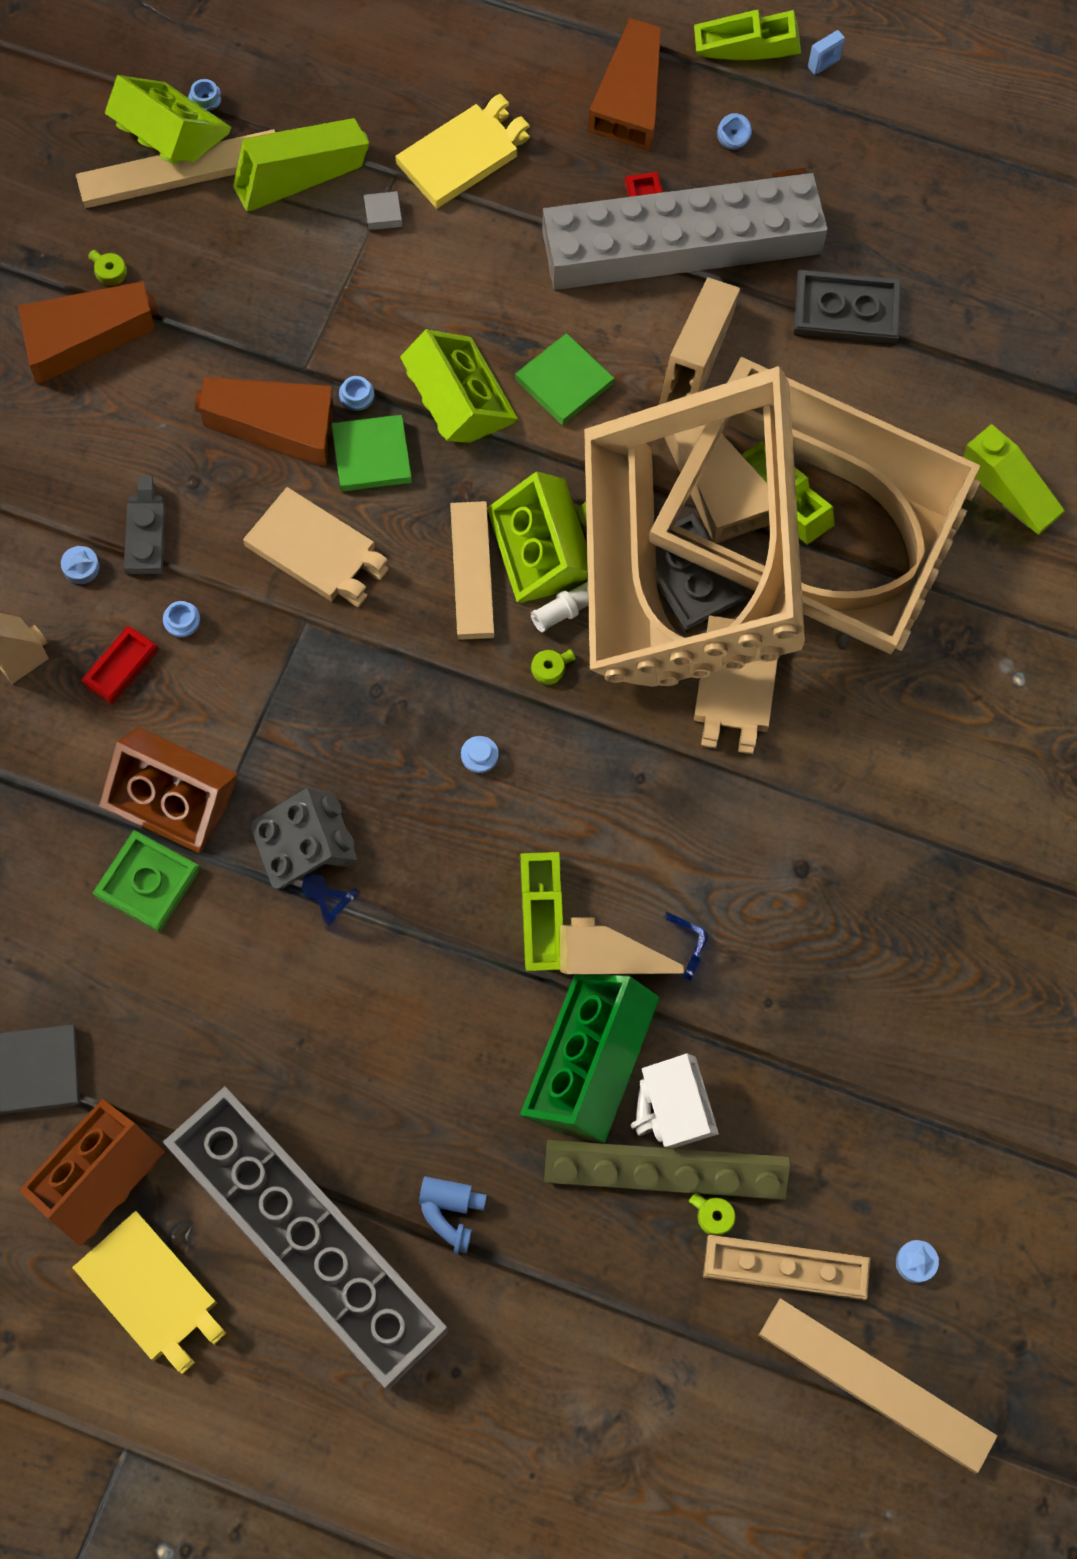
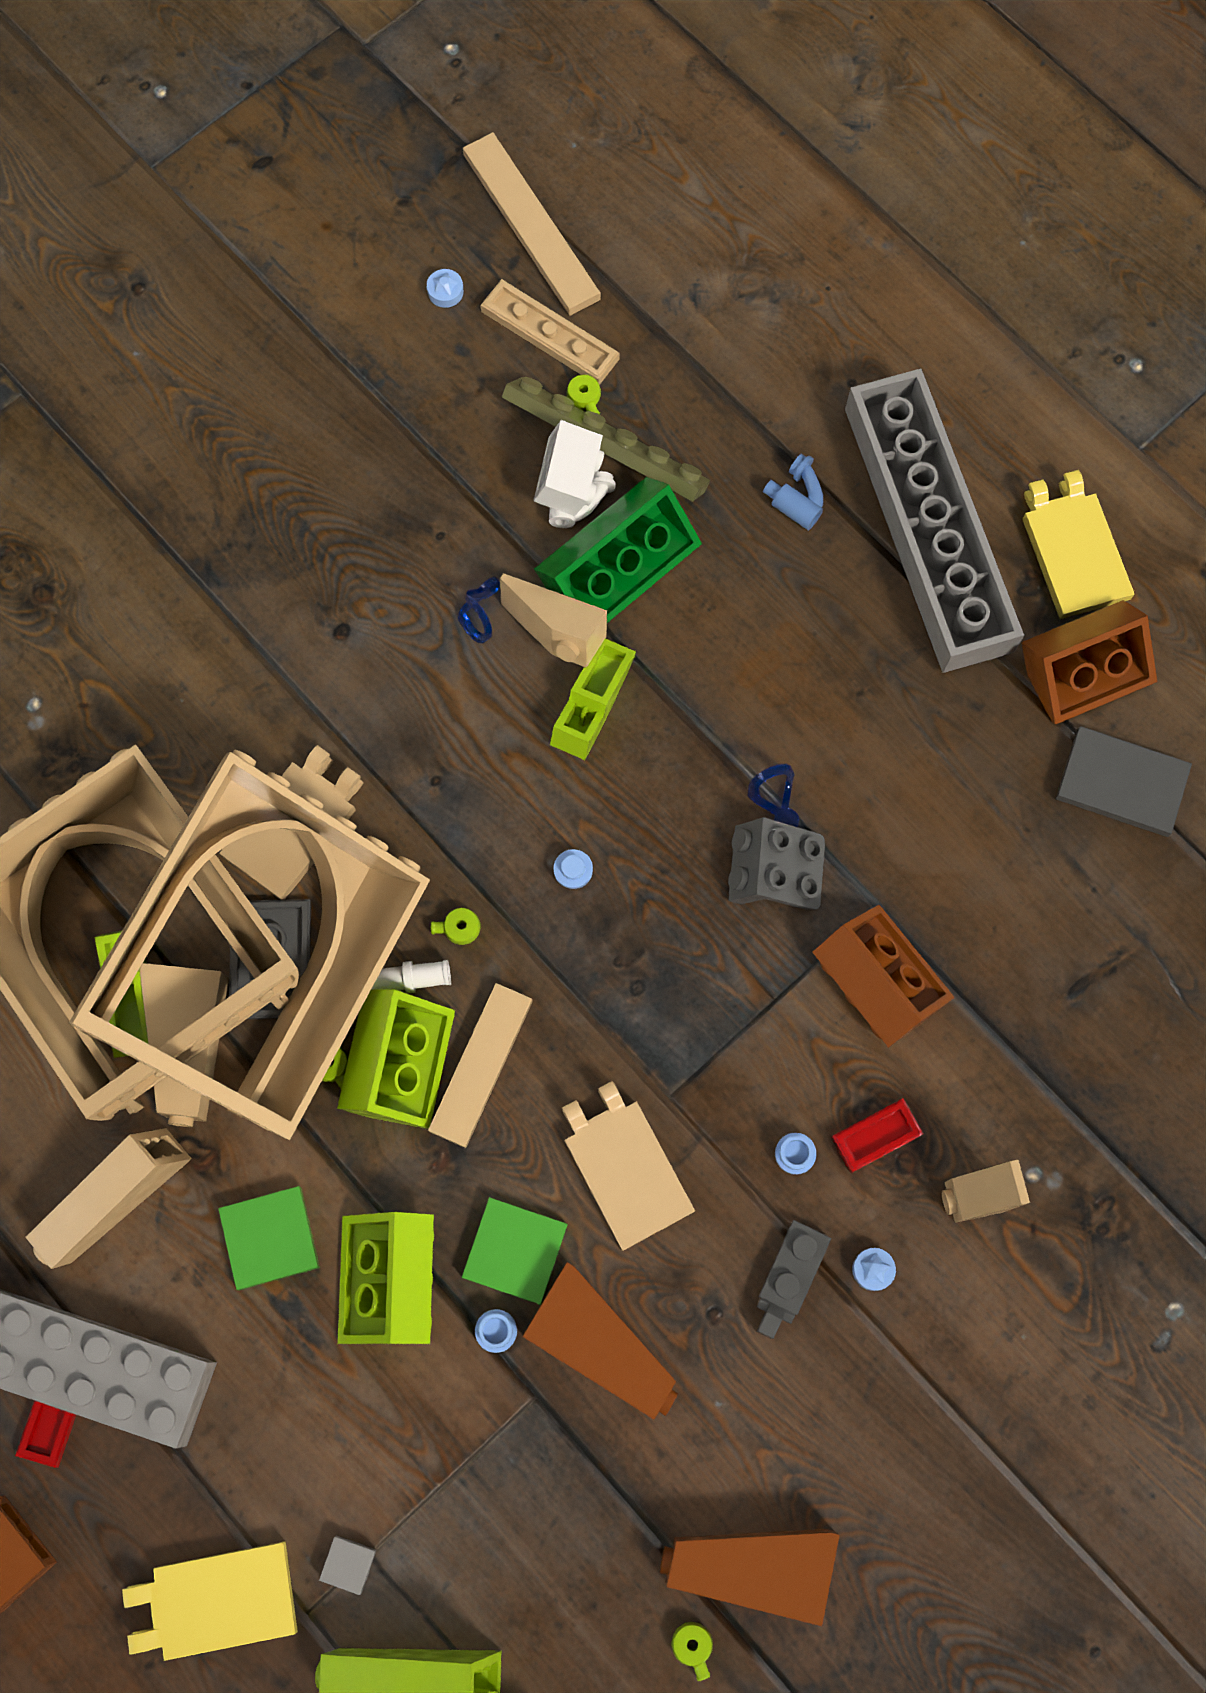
camera: 150 degrees left, 5 degrees up
bright green tile [92,830,201,933] -> none

